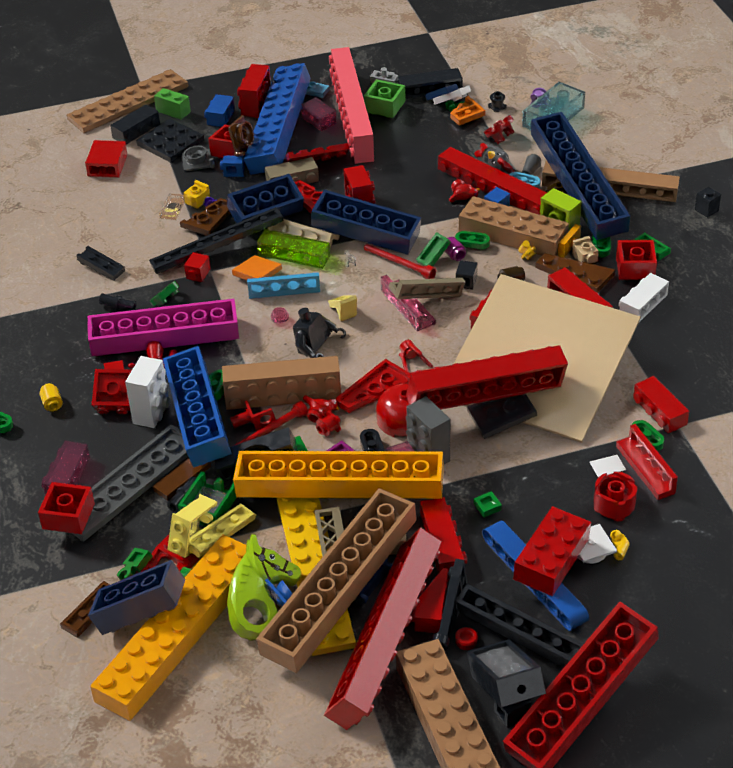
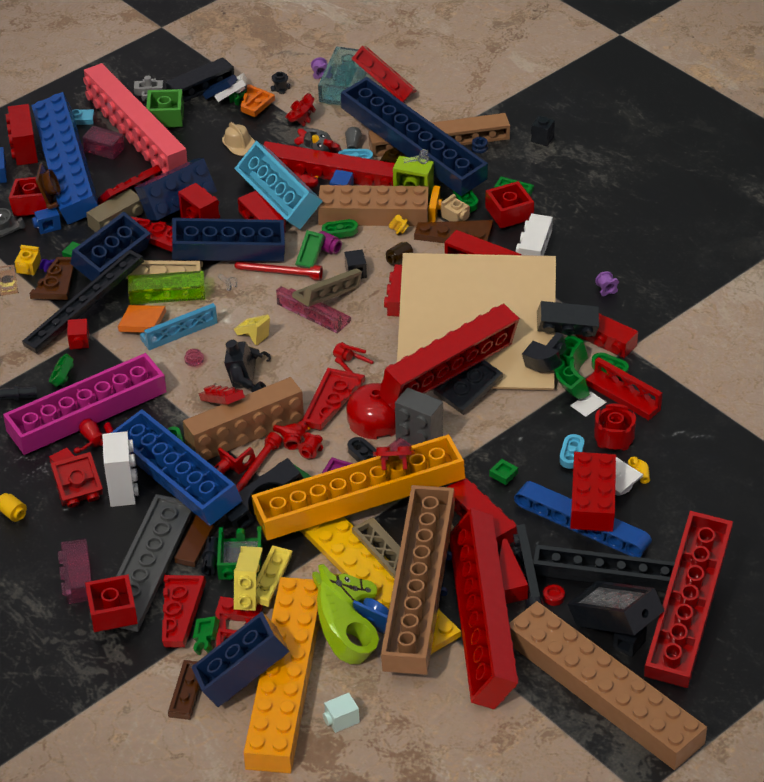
camera: 25 degrees left, 0 degrees up
none -> dark blue brick [135,158,217,221]
none -> red wing [162,575,207,647]
none -> red plate [198,385,245,405]
none -> tan piece [222,122,255,156]
none -> medium azure brick [234,141,323,229]
none -> red brick [238,191,286,233]
none -> light aqua brick [322,693,360,733]
none -> red fence [352,46,417,103]
none -> red plate [373,446,415,471]
none -> clear hand [403,149,429,164]
none -> dark blue bush [472,137,488,153]
none -> black brick [522,332,567,372]
none -> black brick [537,301,599,337]
none -> green brick [554,335,590,399]
none -> medium azure plate [560,434,584,469]
none -> medium lavender brick [595,271,619,296]

